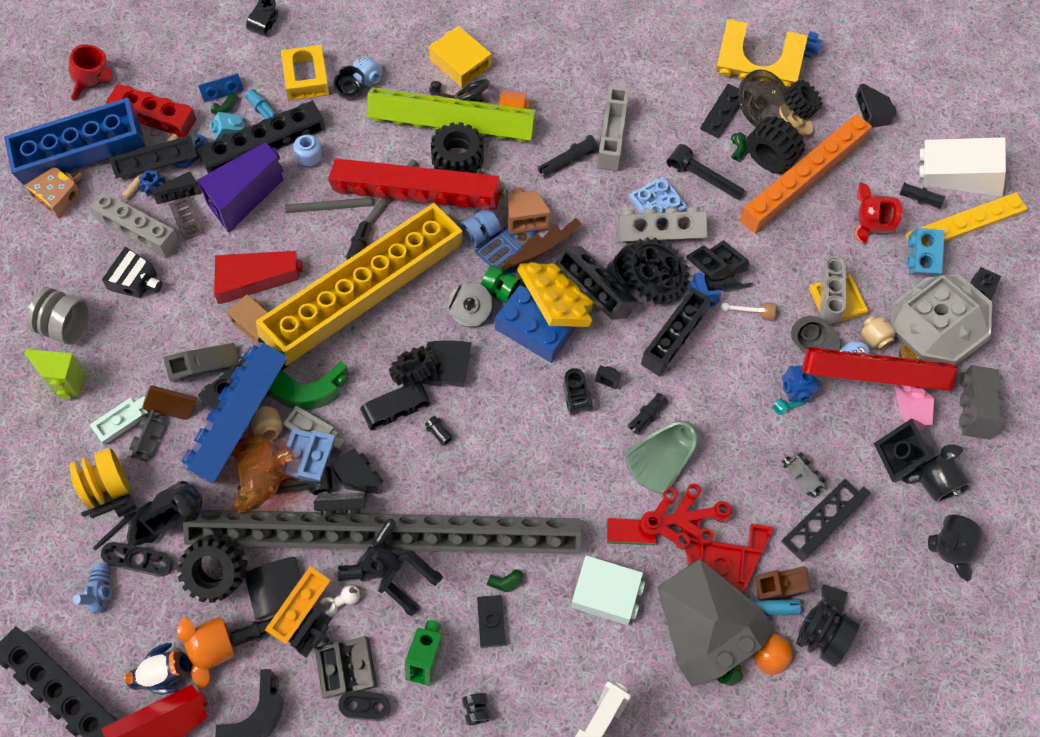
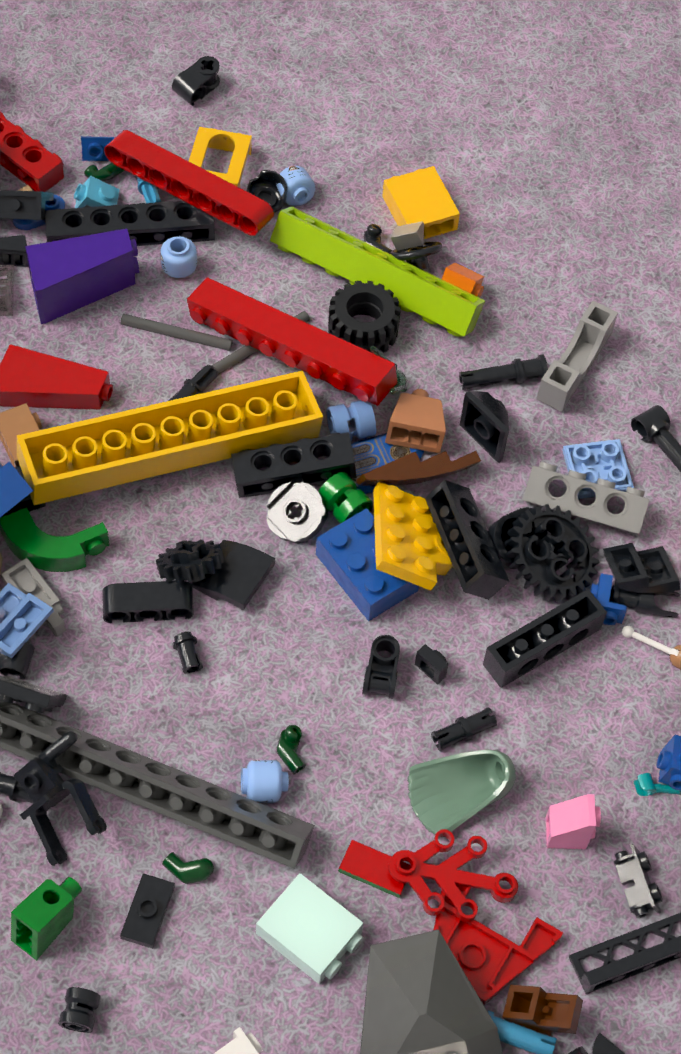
camera: 20 degrees right, 5 degrees down
black slope [330,448,383,494] -> none
none -> red beam [104,130,274,236]
none -> black brick [231,432,357,498]
none -> light blue head [241,760,289,803]
none -> dark green arm [276,725,306,775]
none -> light grey slope [391,221,424,250]
none -> black slope [459,391,509,463]
none -> bright pink slope [545,794,601,849]

